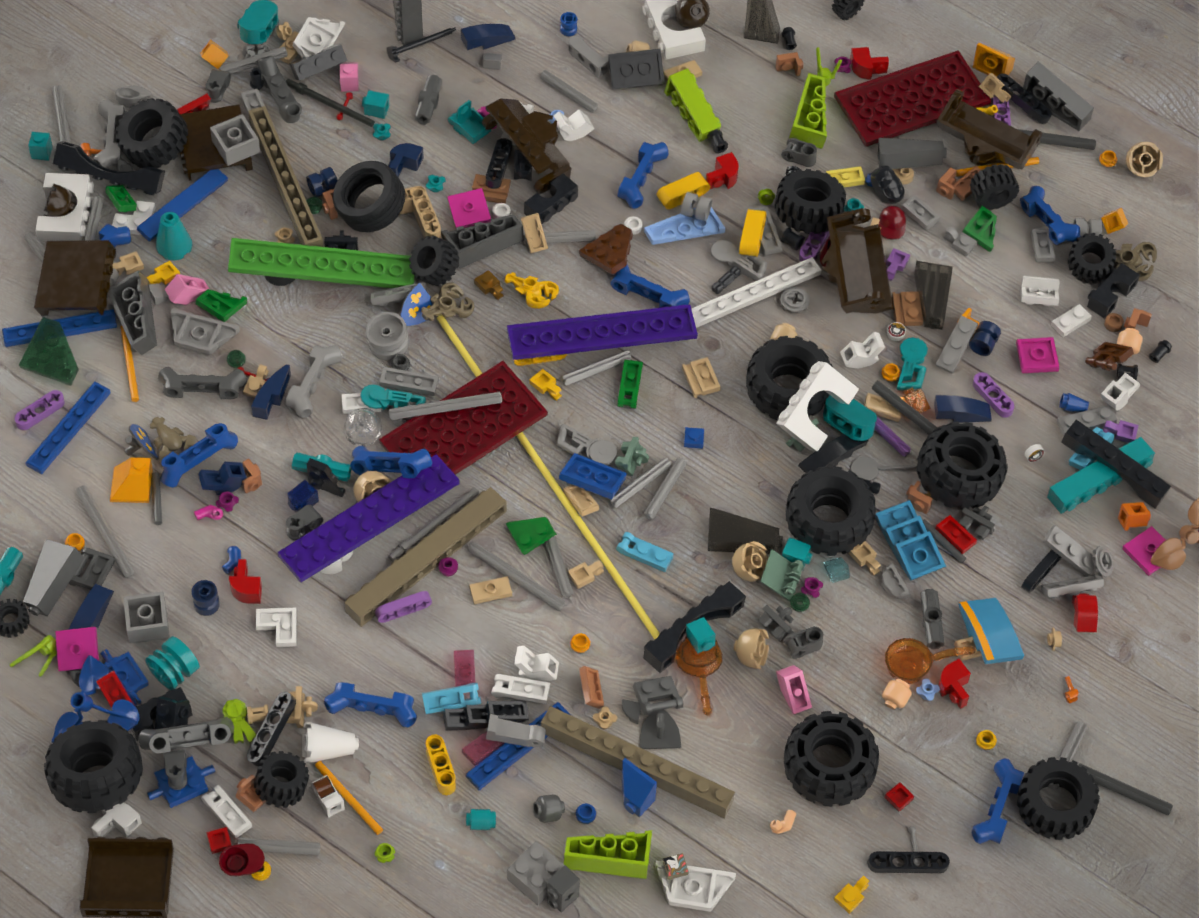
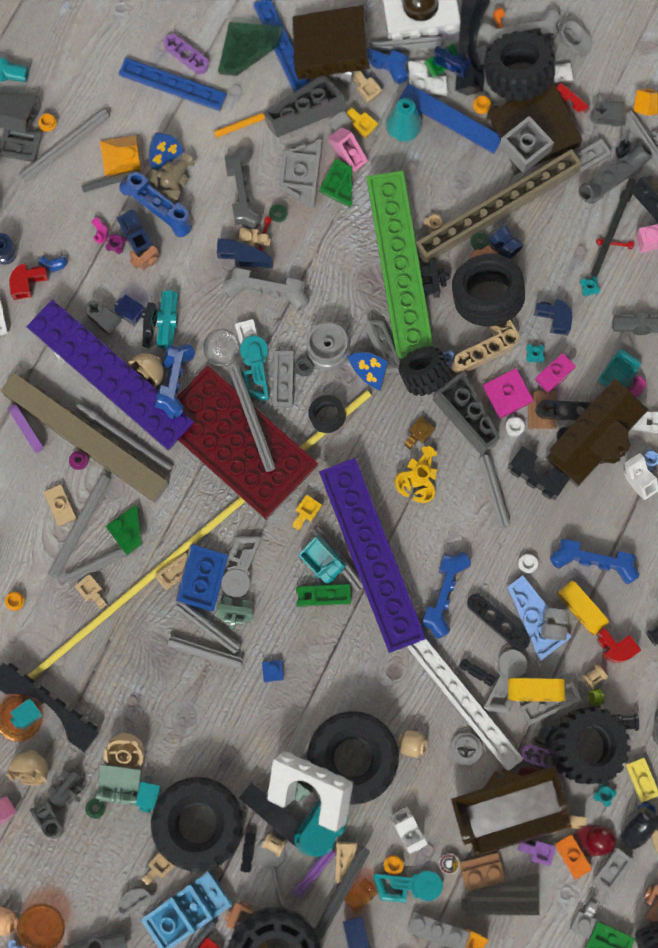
camera: 80 degrees right, 20 degrees up
teal brick [362,90,390,119] -> none
dark tan animal [421,283,475,321] -> none
tan plate [521,213,548,253] -> none
reddish brown plate [579,224,633,275] -> none
medium azure plate [616,532,674,572] -> none
tan plate [682,357,720,398] -> none
clear smoke slope [708,508,783,554] -> none
magenta plate [801,577,823,598] -> none
clear light blue slope [823,557,850,583] -> none
none -> tan bush [261,832,287,857]
none -> teal piece [298,535,347,584]
none -> black tyre [308,395,346,433]
none -> clear blue plate [433,46,471,78]
none -> black beam [467,594,530,651]
none -> light orange plate [473,96,491,114]
none -> dark pink brick [535,353,576,393]
none -> orange plate [554,834,592,880]
none -> tan bush [581,664,608,690]

